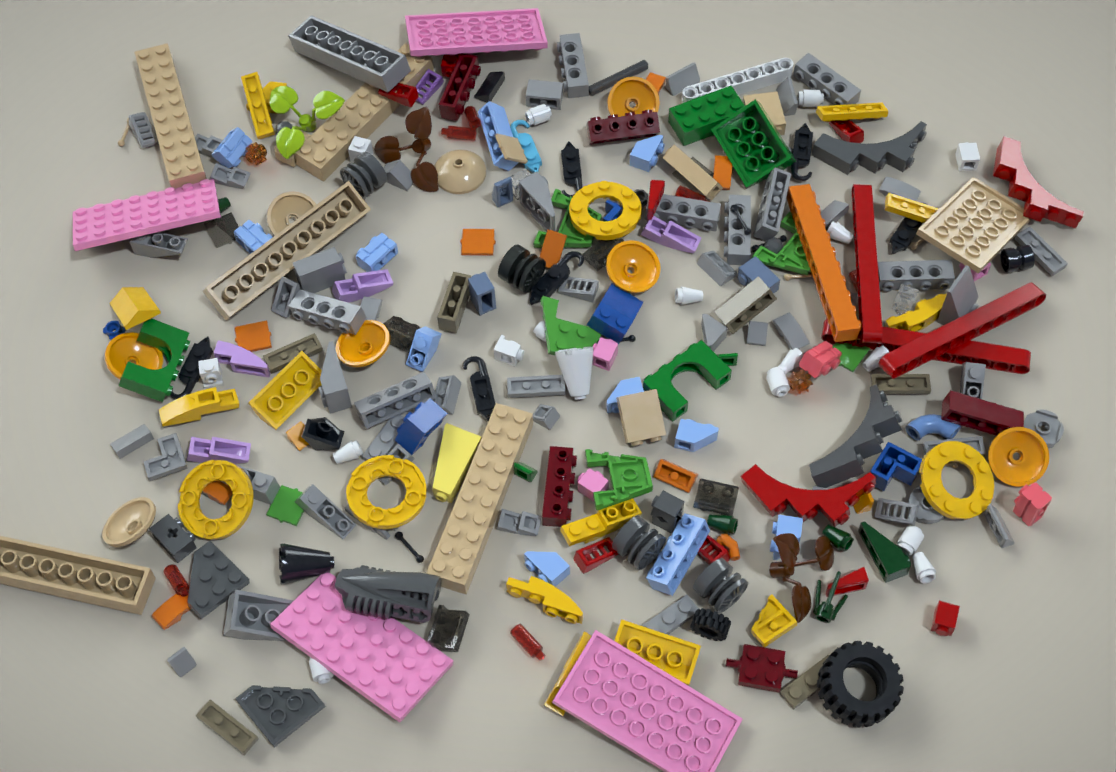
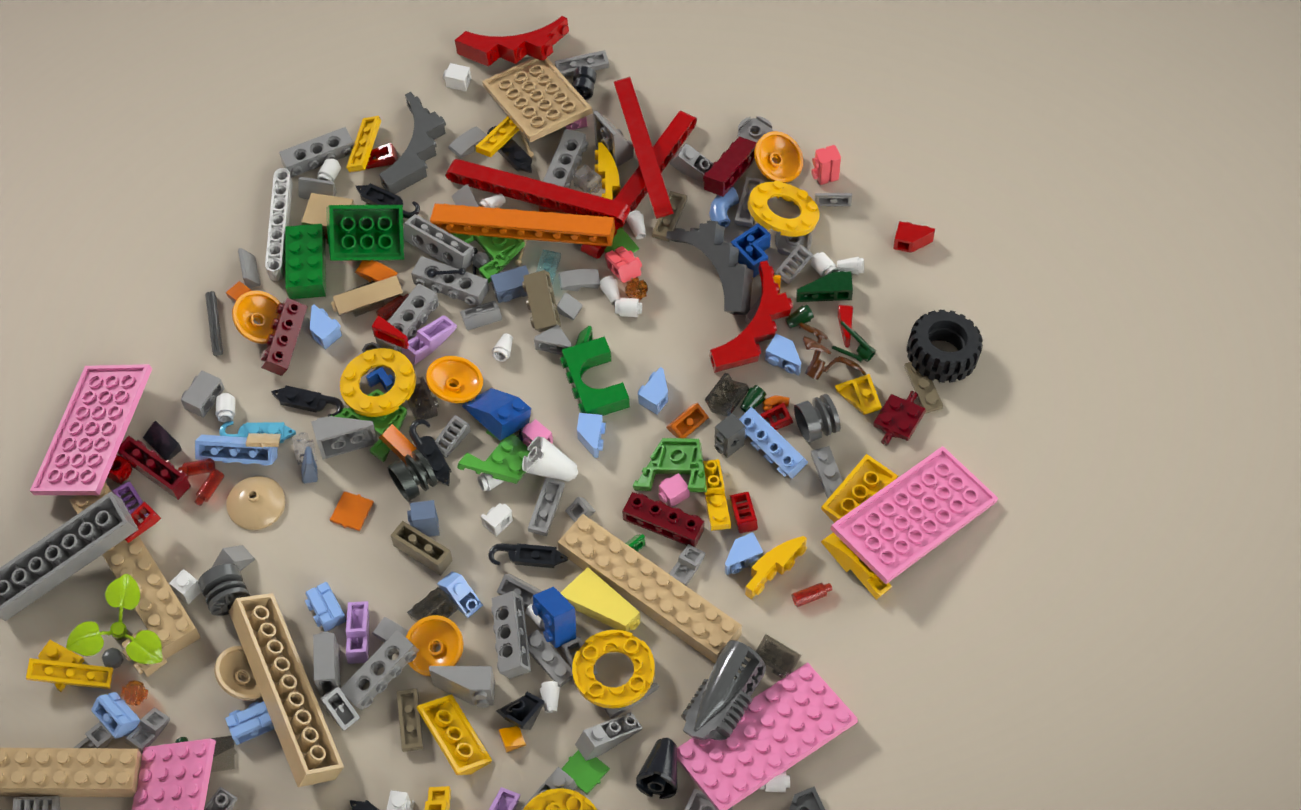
camera: 70 degrees left, 0 degrees up
lavender slope [214,340,271,378] -> none
orange piece [235,320,272,352] -> none
reddish brown plant [374,106,439,192] -> none
black hinge [395,532,424,563] -> none
light grey brick [557,33,589,98] -> none
dark grey wheel [612,515,666,570] -> none
tan brick [616,389,666,446] -> none
black tyre [690,608,731,641] -> none
red brick [931,600,960,636] -> none
none -> clear light blue plate [536,249,561,284]
none -> red slope [893,221,935,253]

